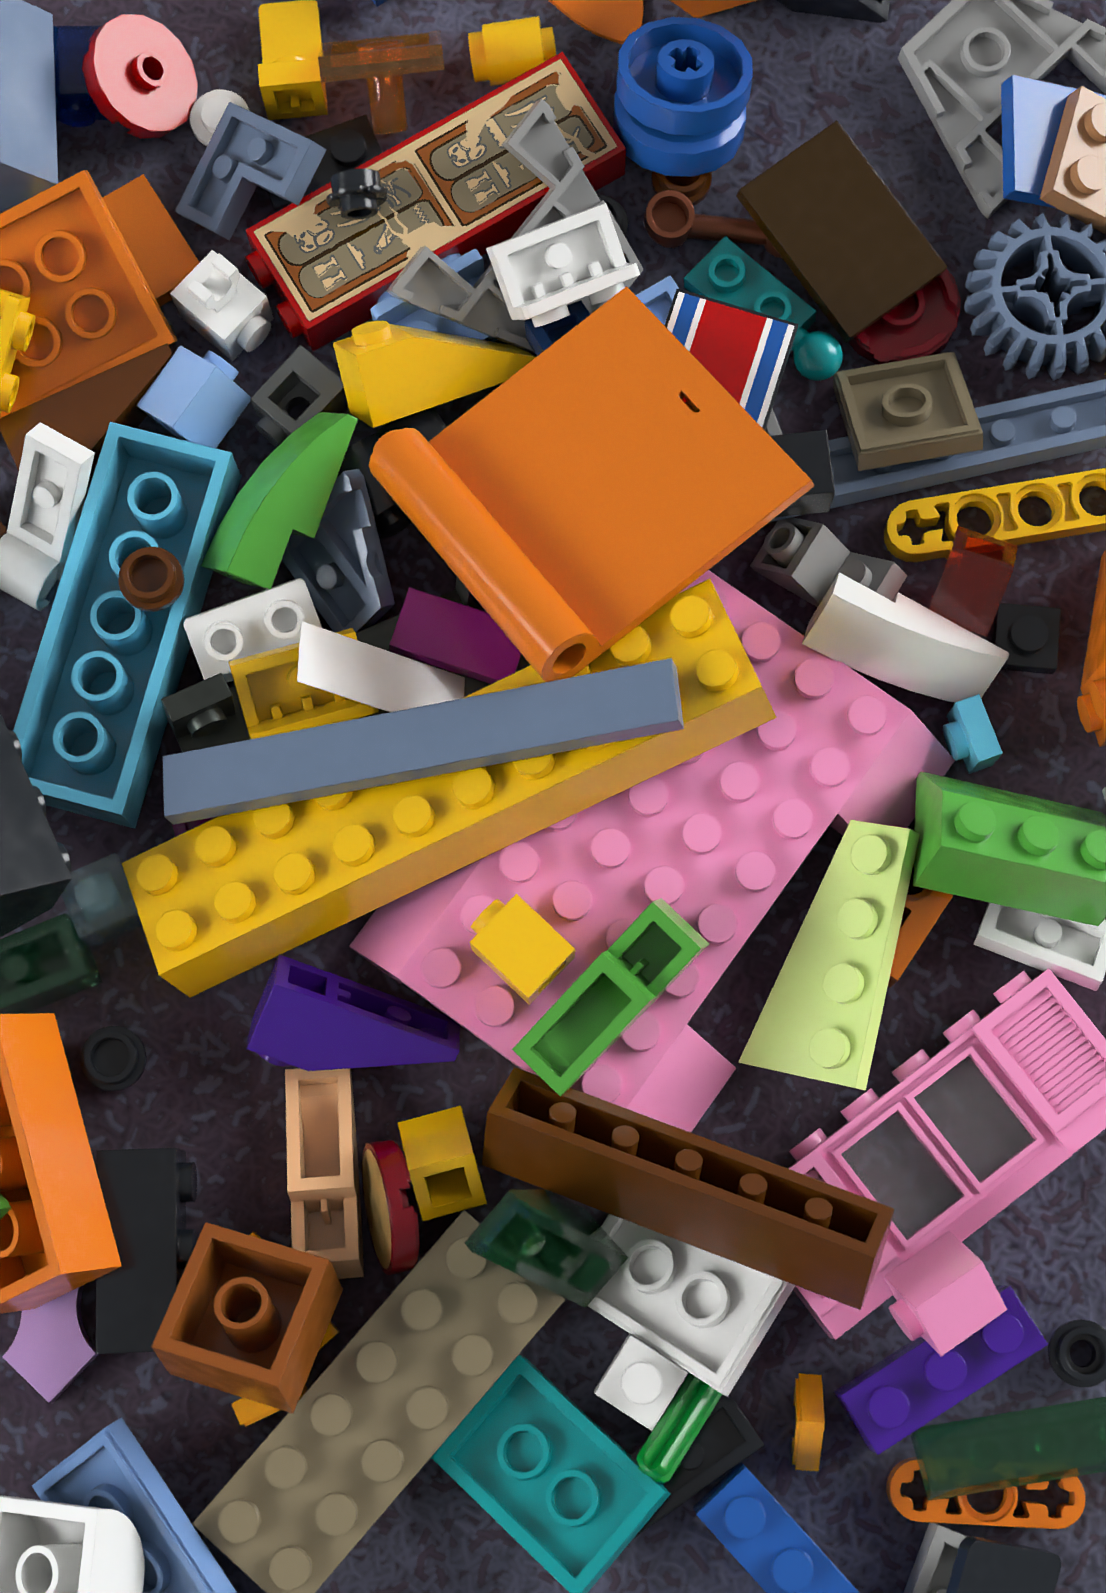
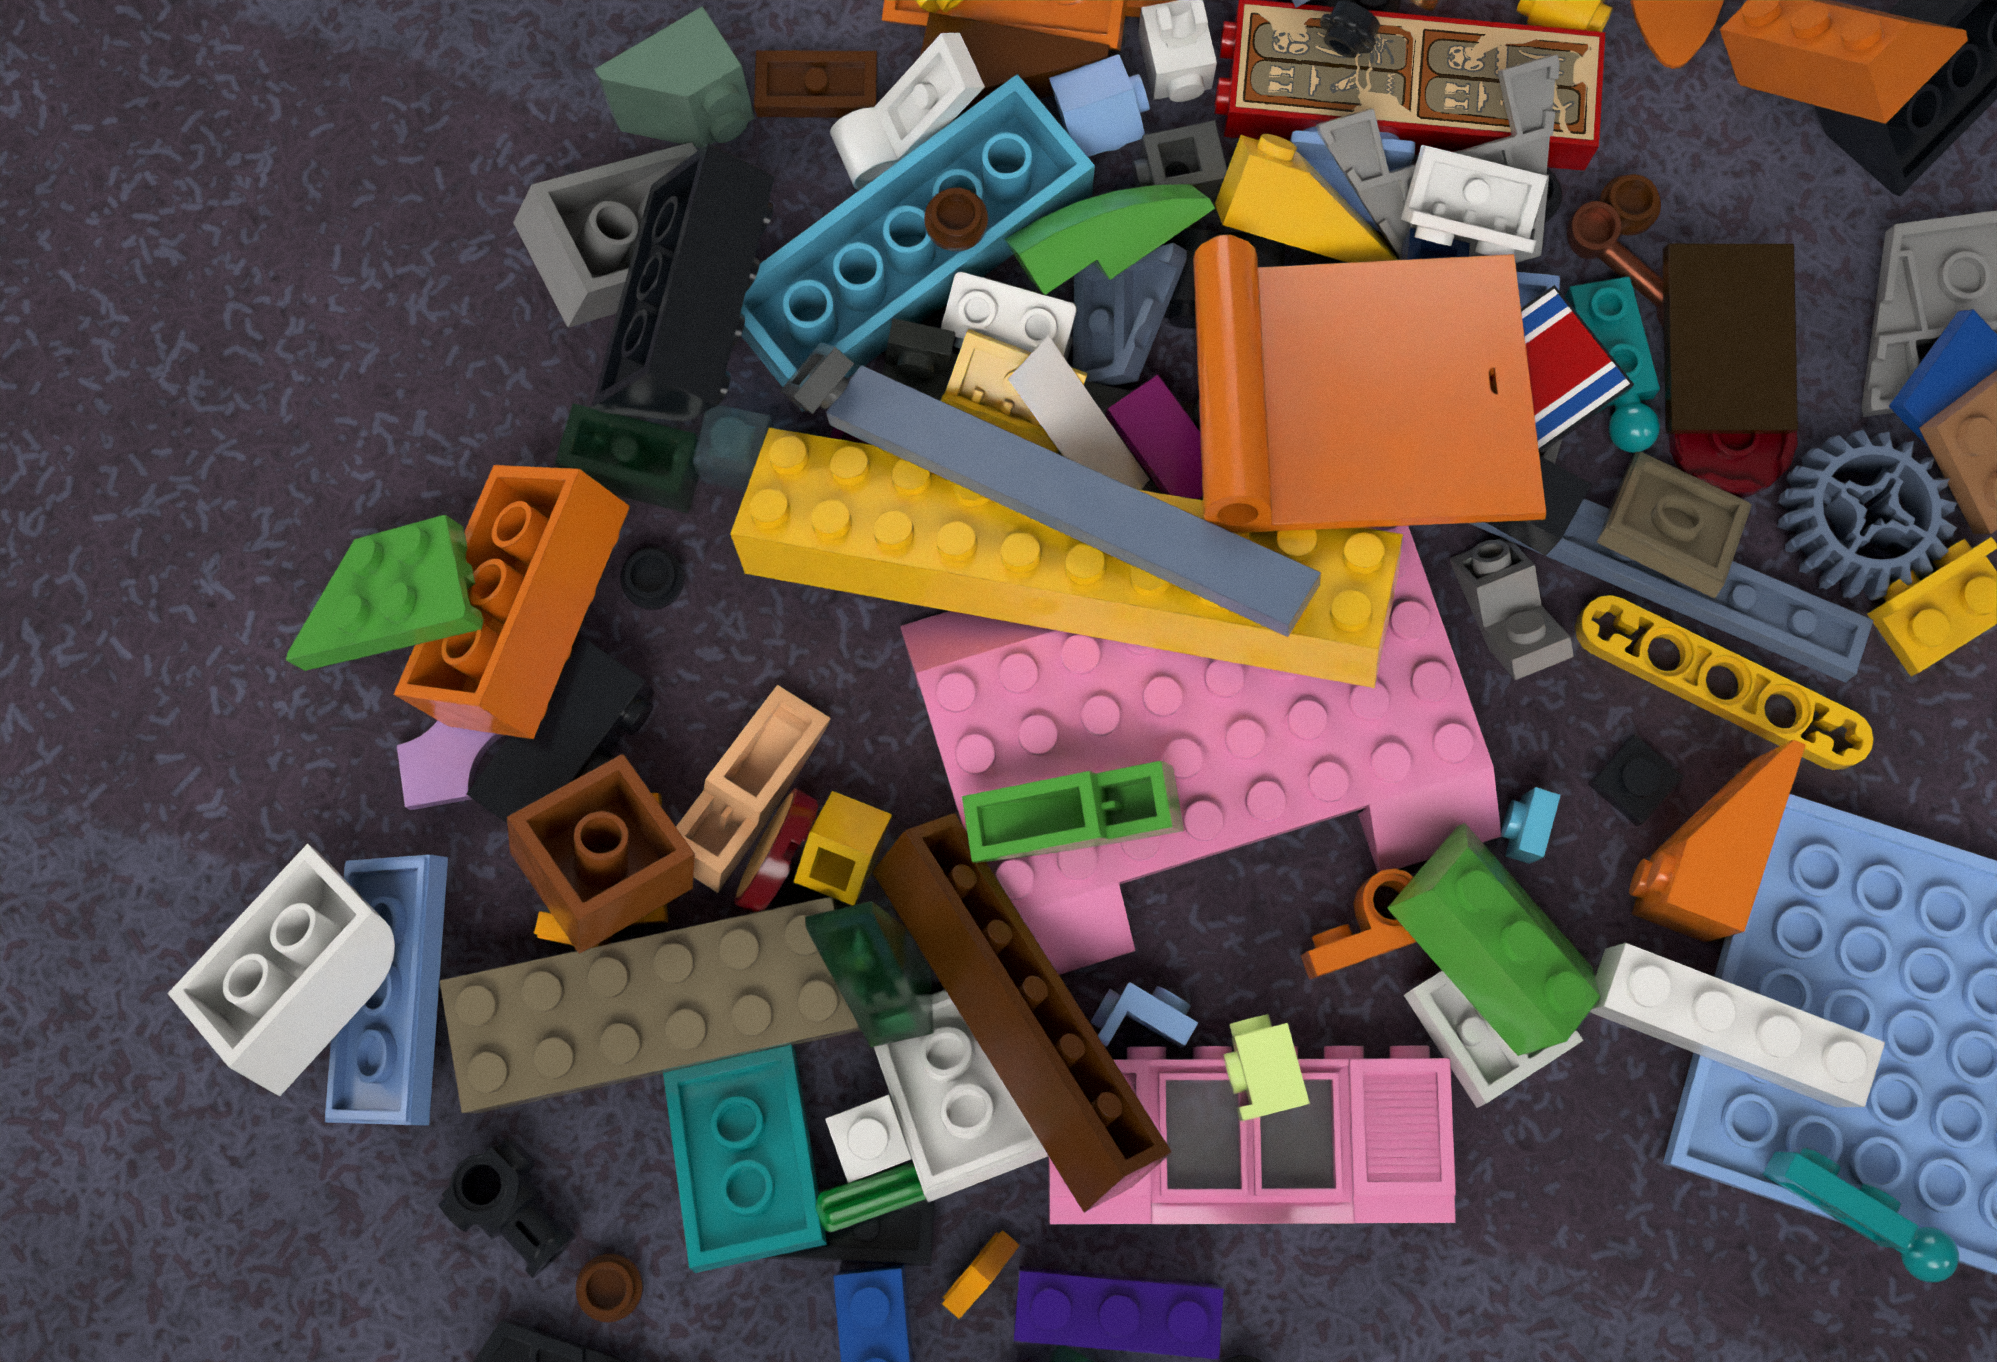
camera: 35 degrees right, 0 degrees up
dark purple slope [246,954,460,1071] -> none
yellow brick [470,893,575,1005] -> none
blue wheel [613,17,753,177] -> none
yellowish green wing [738,820,920,1091] -> none
white slope [802,573,1009,702] -> none
bright pink brick [884,1231,1007,1356] -> none
clear red brick [928,526,1018,637] -> none
none -> dark grey plate [780,342,854,414]
none -> light blue bracket [1090,982,1198,1048]
none -> yellowish green brick [1223,1014,1310,1121]

